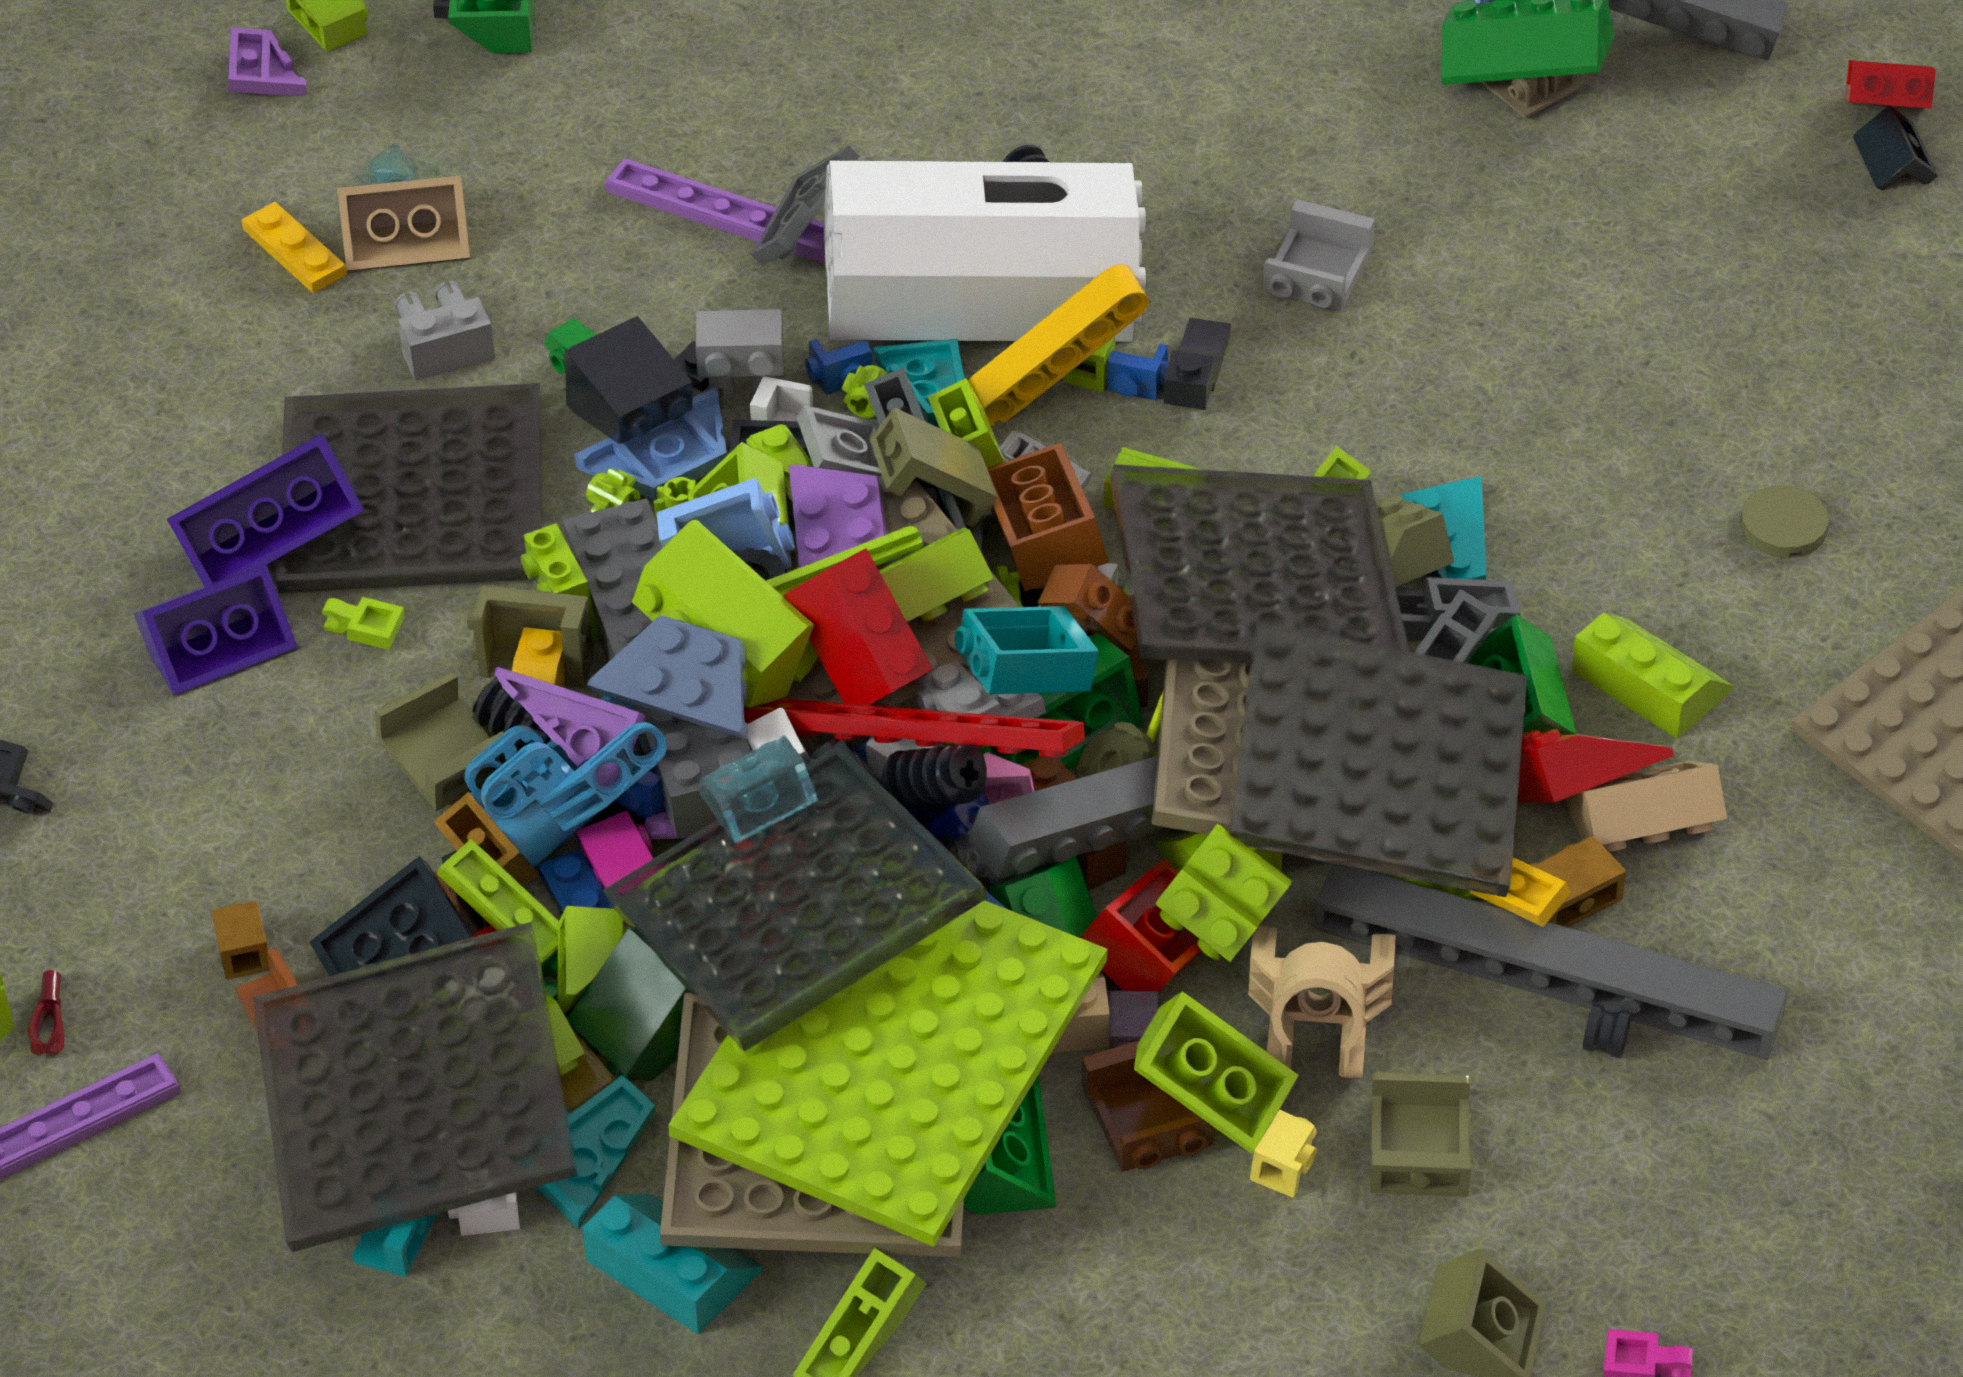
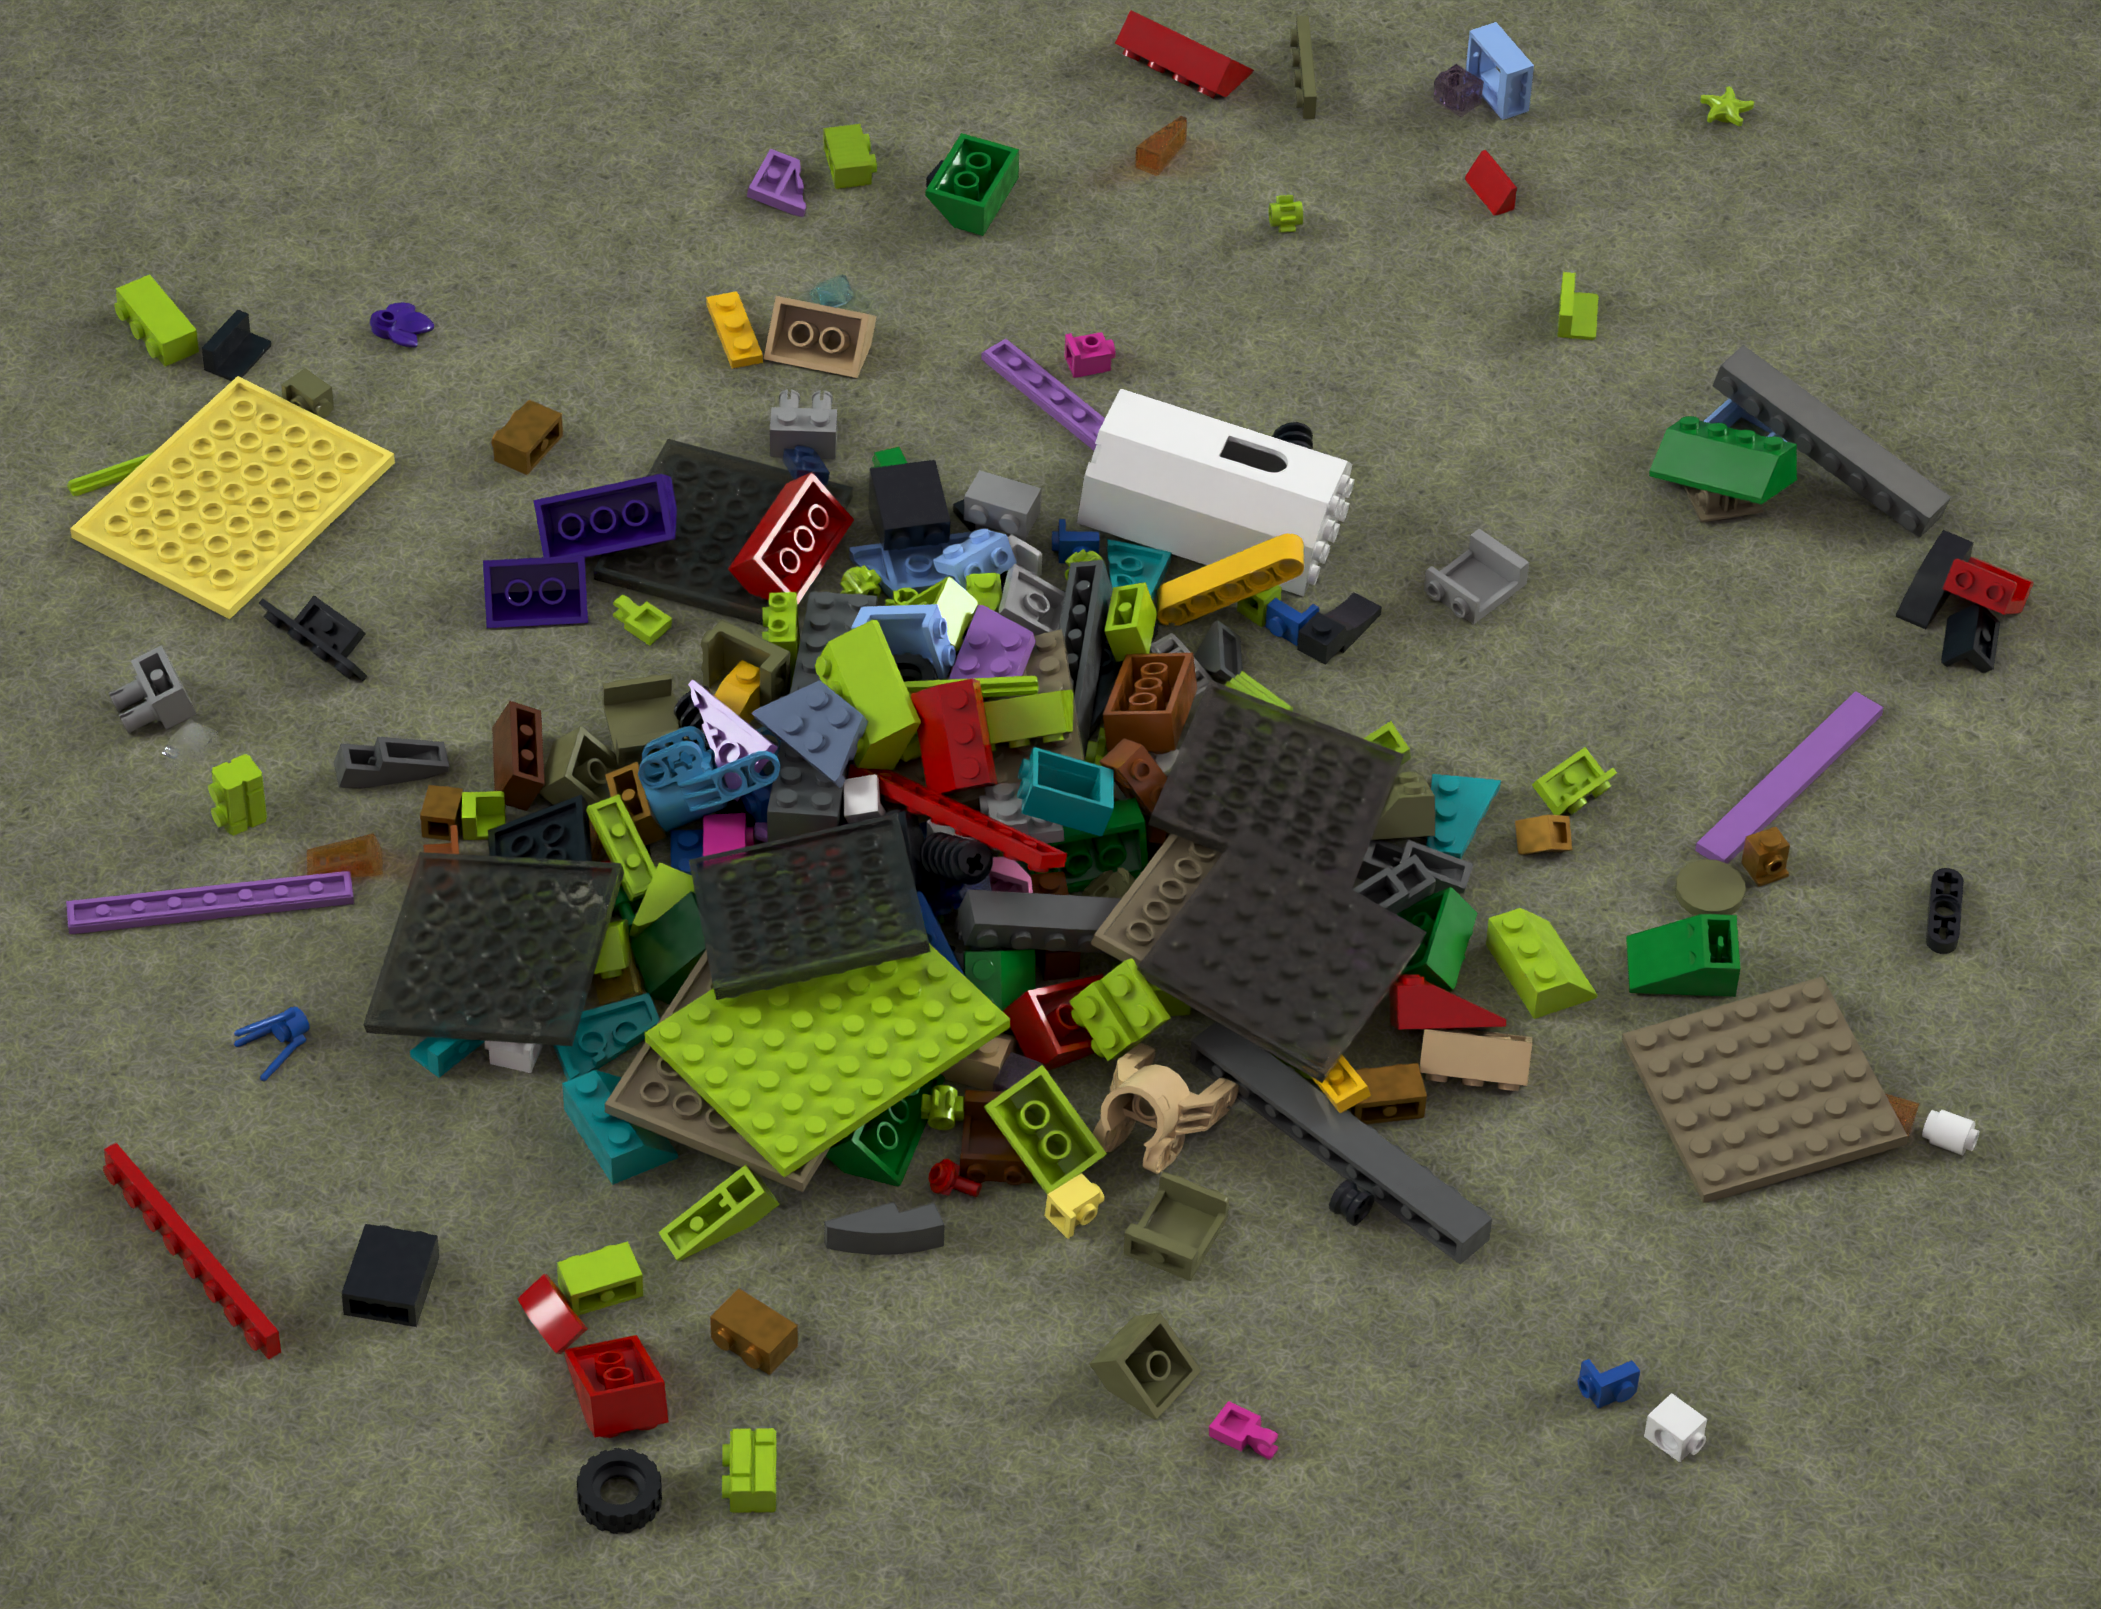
camera: 20 degrees right, 0 degrees up
dark red piece [27,970,65,1056] -> none
clear light blue slope [696,735,818,844] -> none
dark grey wing [751,145,860,266] -> none
olive panel [870,407,997,527] -> none
none -> blue plant [234,1006,310,1081]
none -> clear orange slope [307,833,383,877]
none -> dark grey slope [334,737,450,788]
none -> lime panel [462,791,506,840]
none -> pearl gold brick [491,400,563,475]
none -> reddish brown brick [492,701,545,811]
none -> olive slope [539,726,618,806]
none -> red slope [728,472,854,605]
none -> dark blue plate [782,446,830,485]
none -> dark grey slope [824,1202,944,1255]
none -> lime gear [921,1085,965,1130]
none -> red plate [928,1159,982,1197]
none -> light blue bracket [933,528,1017,590]
none -> dark pink brick [1064,332,1116,378]
none -> dark grey slope [1194,620,1243,682]
none -> pearl gold panel [1515,815,1572,855]
none -> lime bracket [1532,747,1617,815]
none -> green slope [1626,914,1741,997]
none -> medium lavender tile [1695,691,1884,864]
none -> pearl gold brick [1741,826,1790,887]
none -> black slope [1896,530,1974,630]

